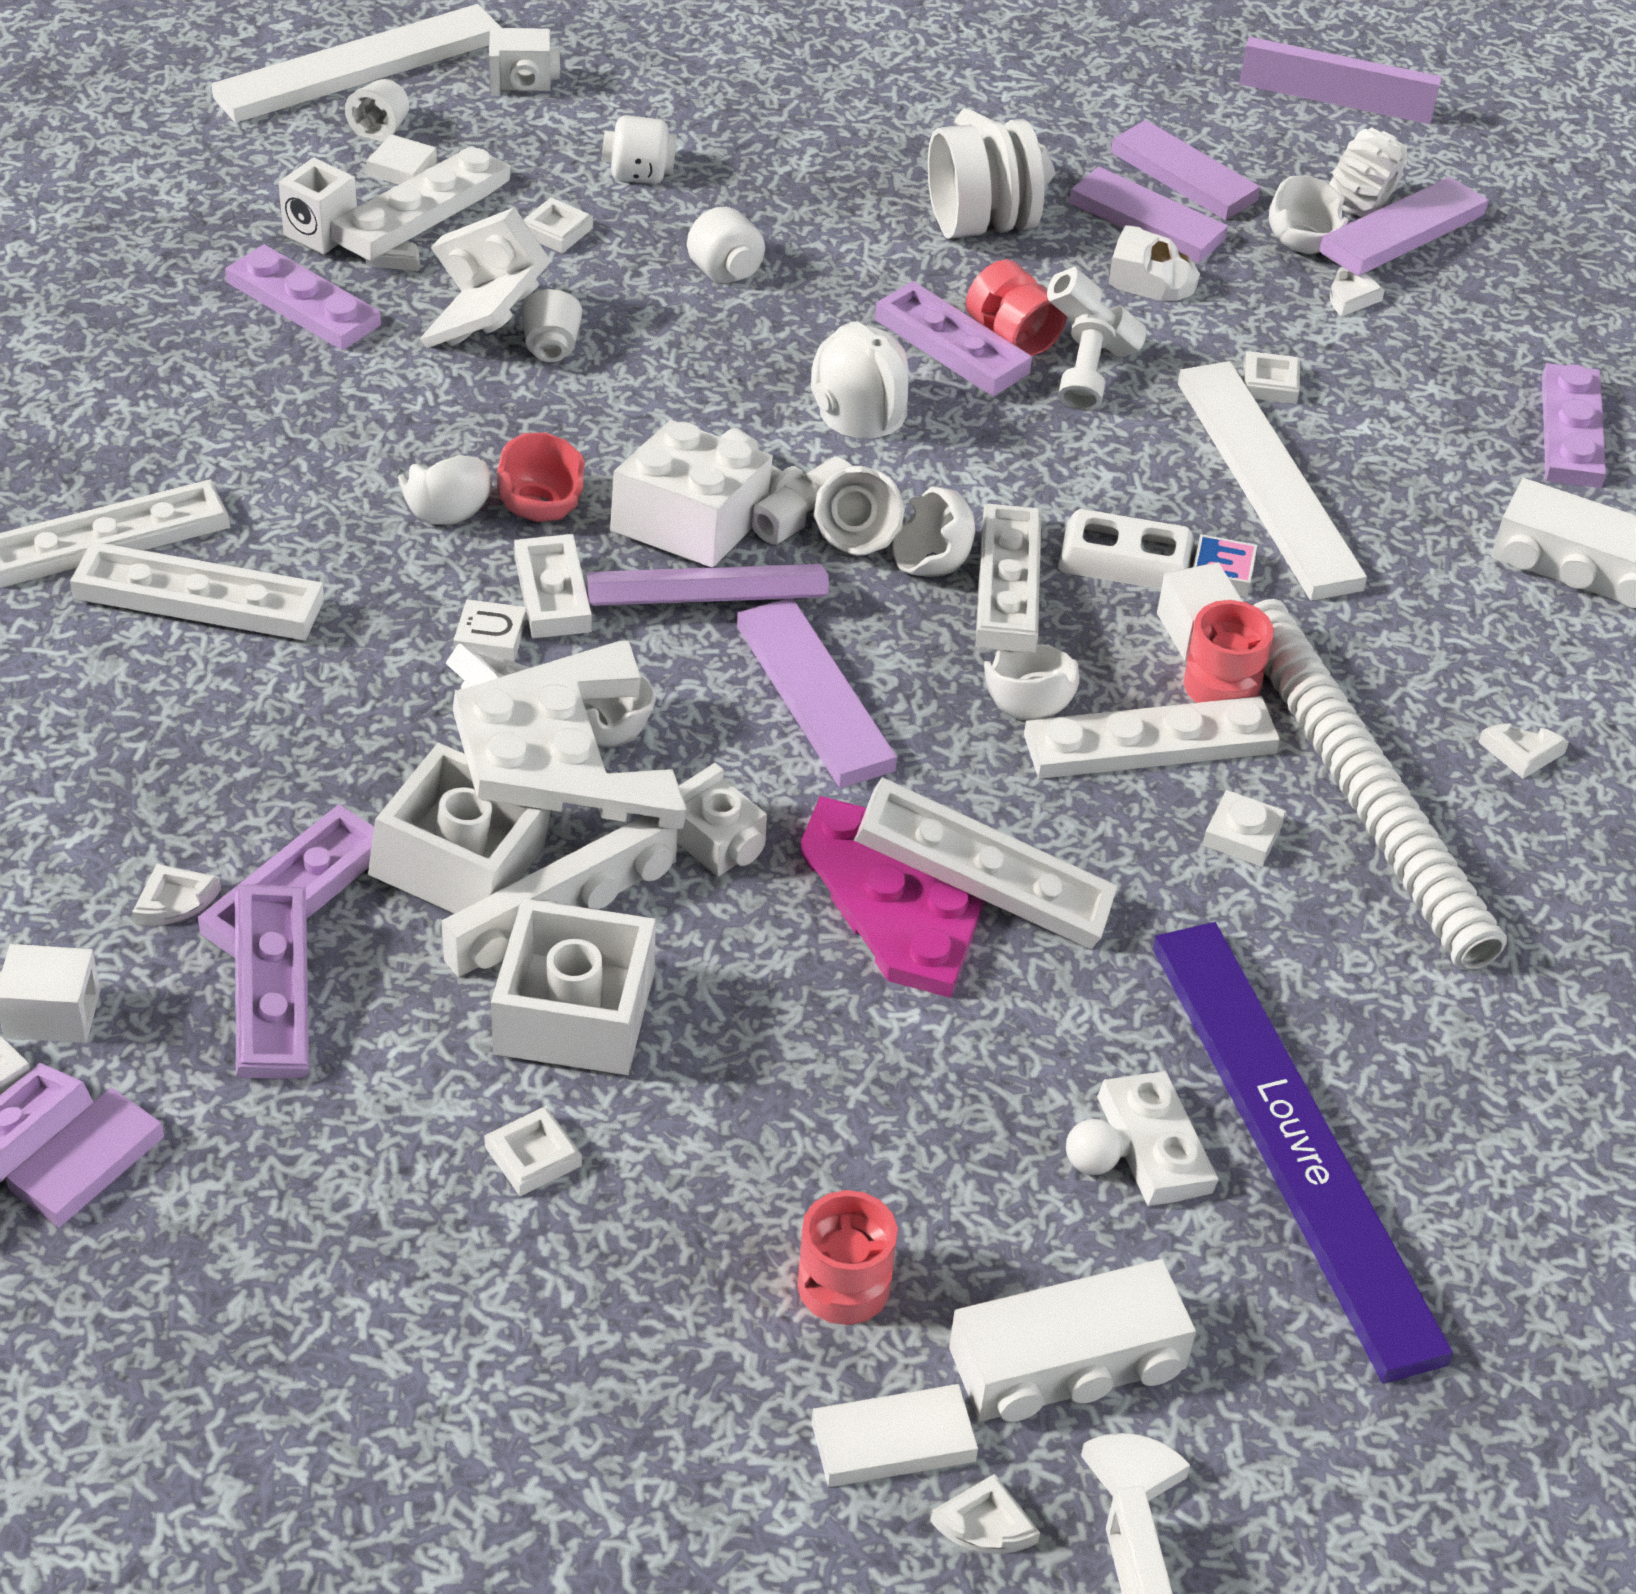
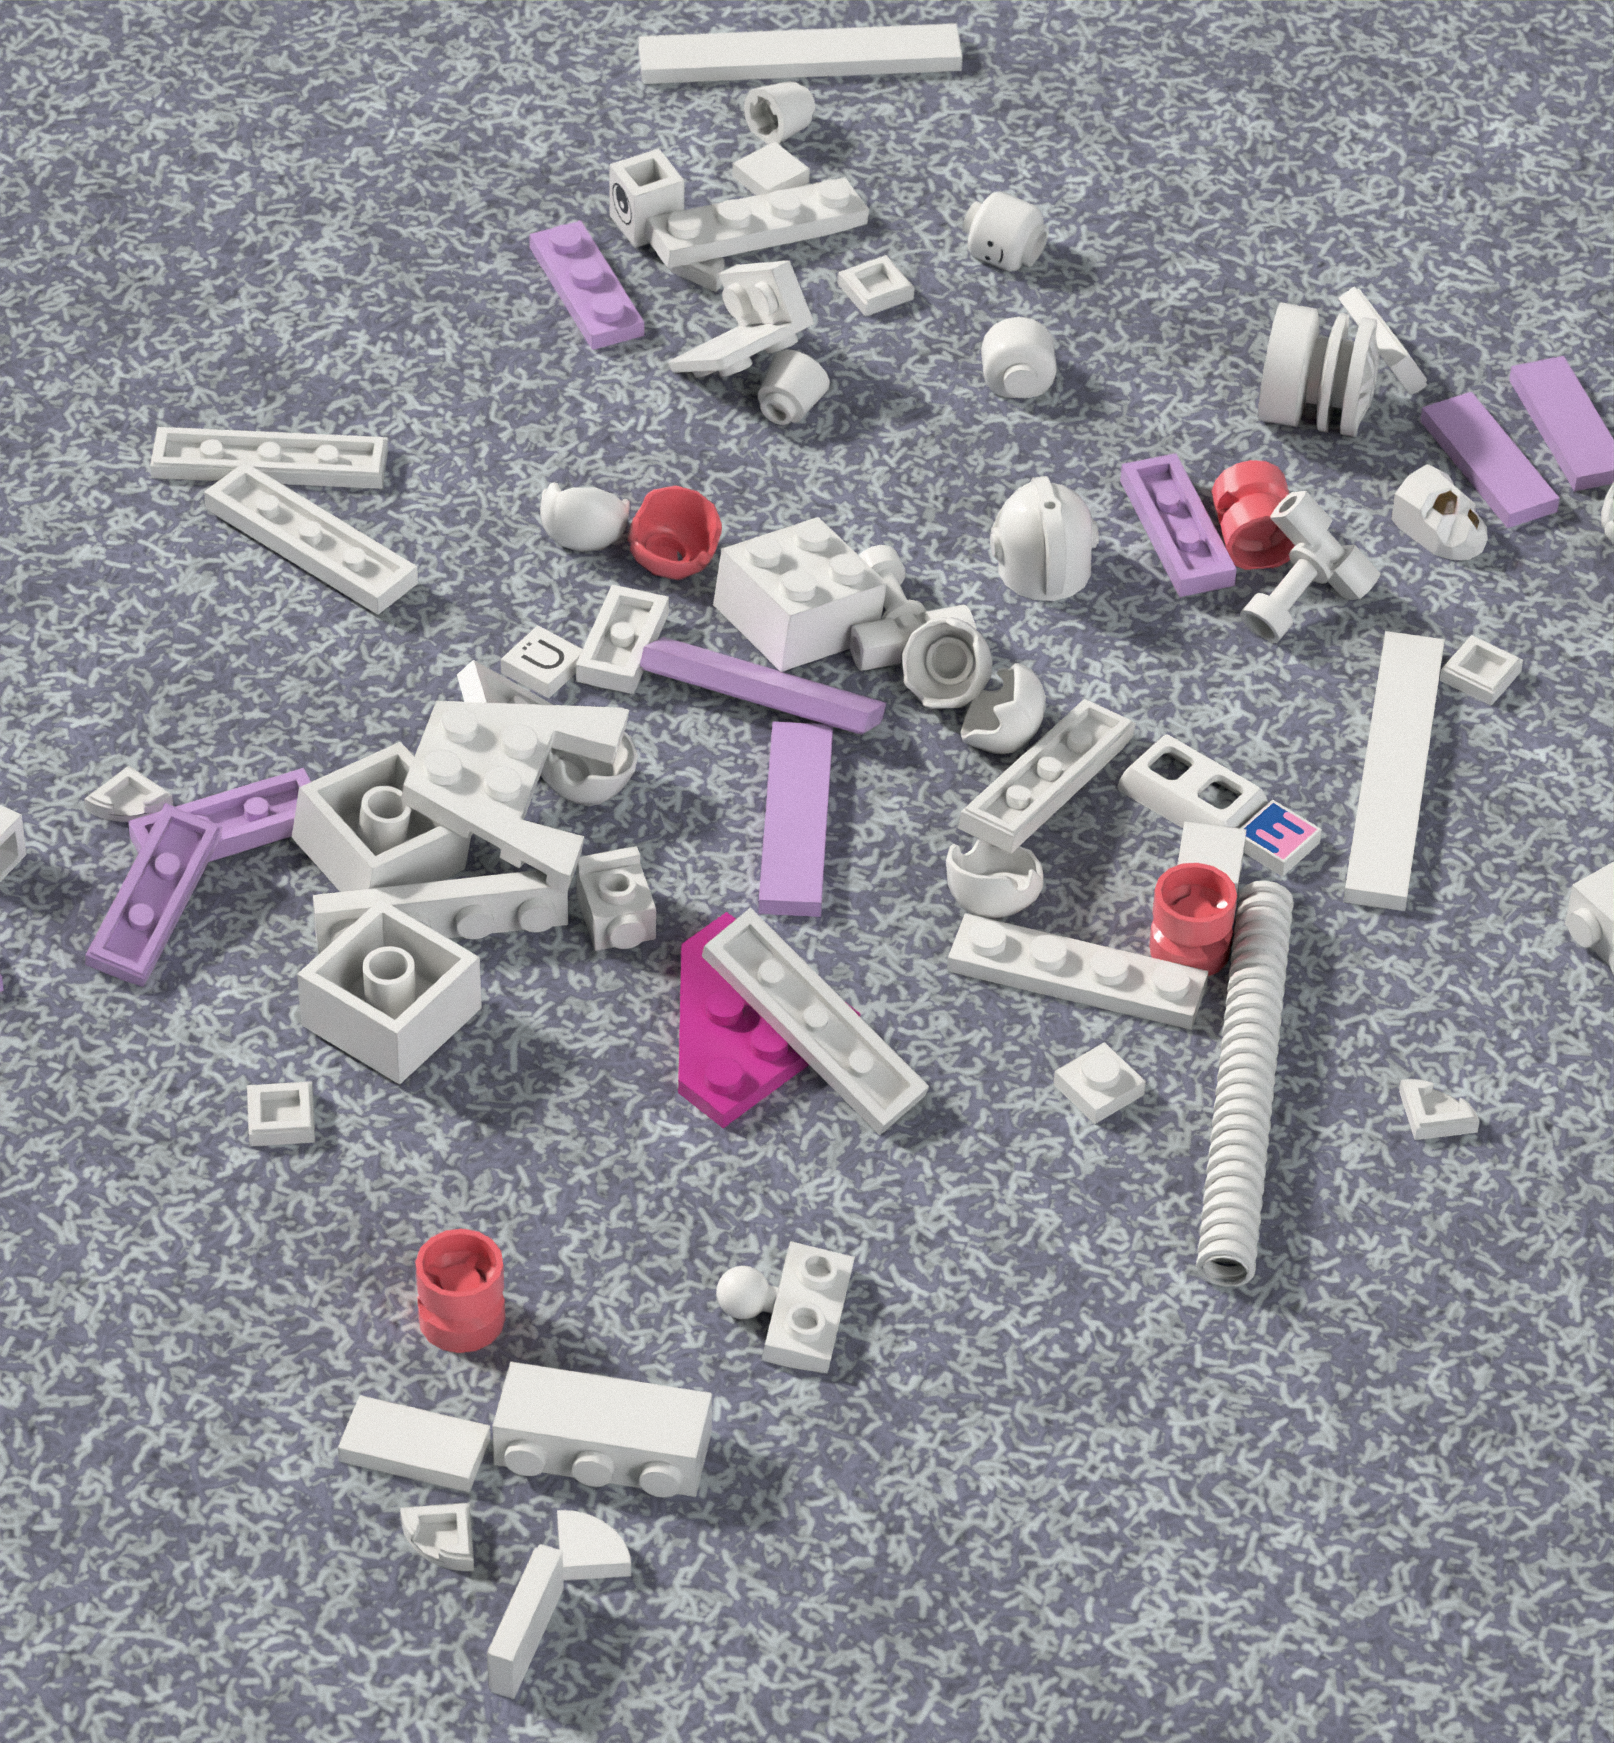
camera: 30 degrees right, 0 degrees up
white brick [489,28,560,96] -> none
dark purple tile [1153,921,1453,1384] -> none

